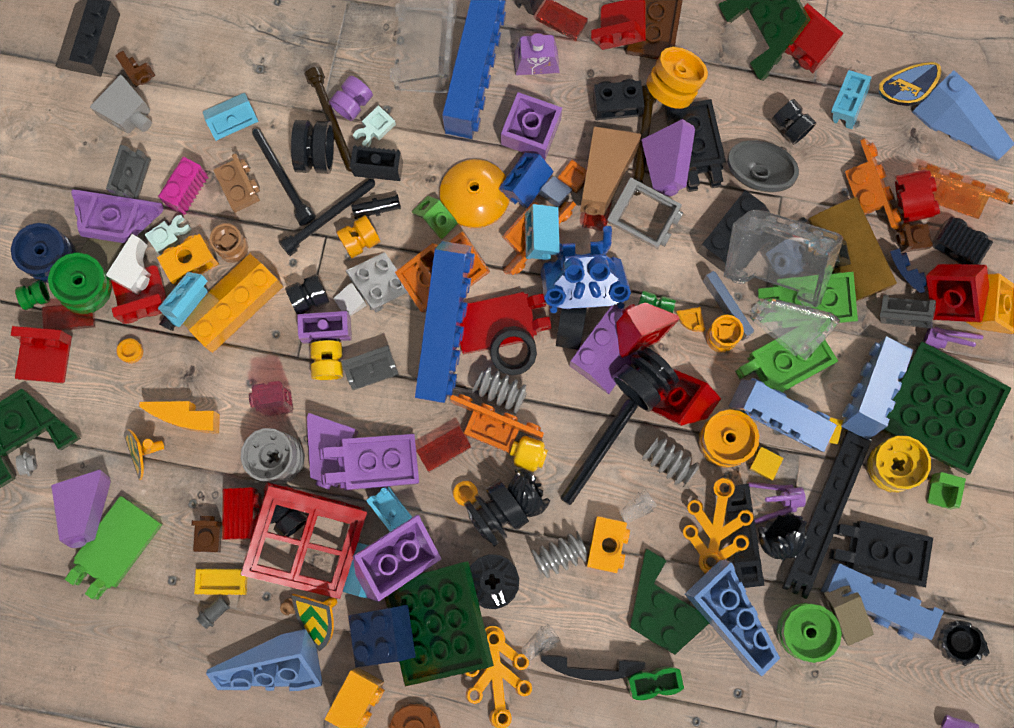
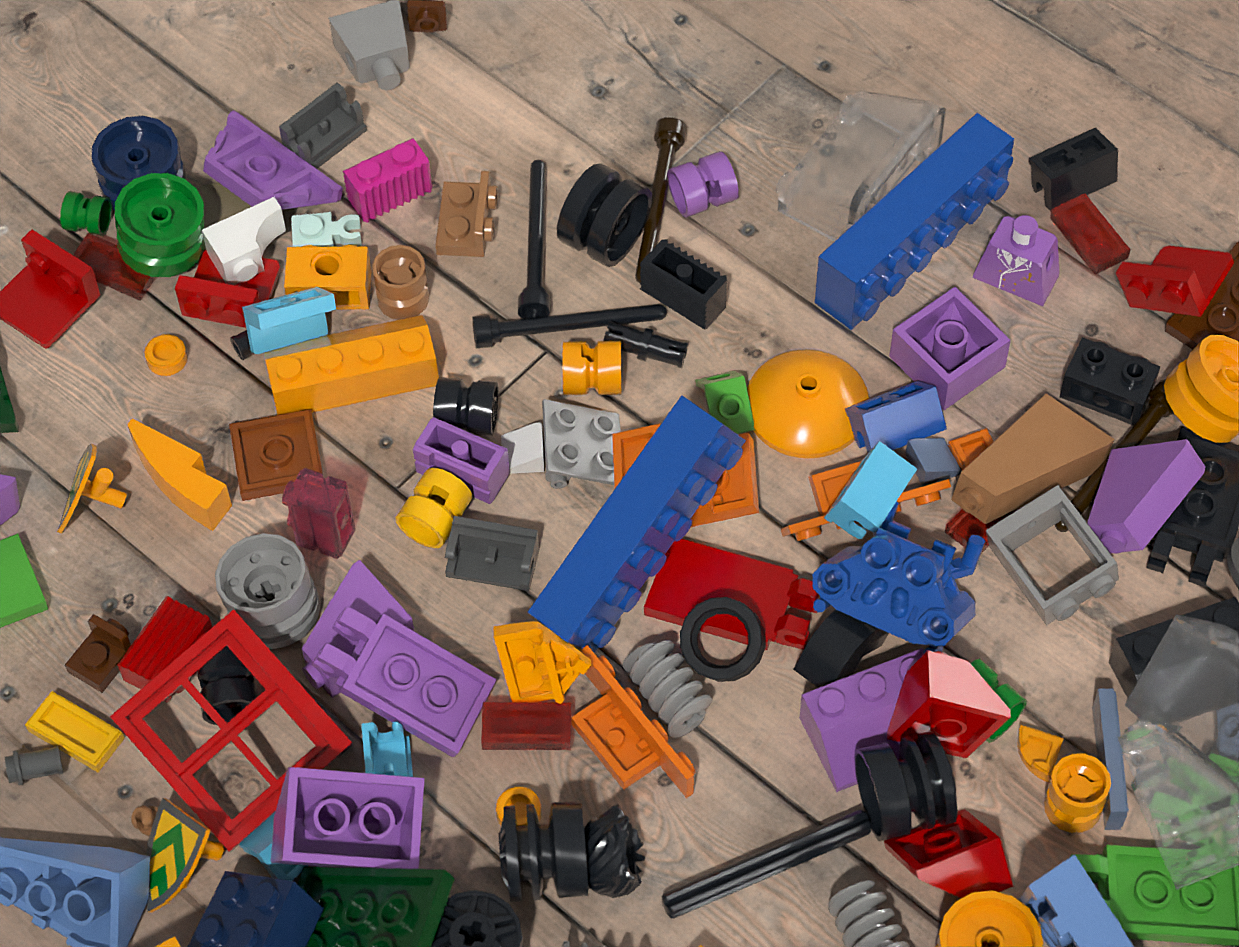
camera: 30 degrees right, 20 degrees down
medium azure panel [203,93,259,141] -> none
light aqua plate [353,105,396,148] -> none
yellow head [510,436,548,472] -> none
none -> dark orange tile [229,409,325,501]
none -> light orange slope [493,621,591,707]

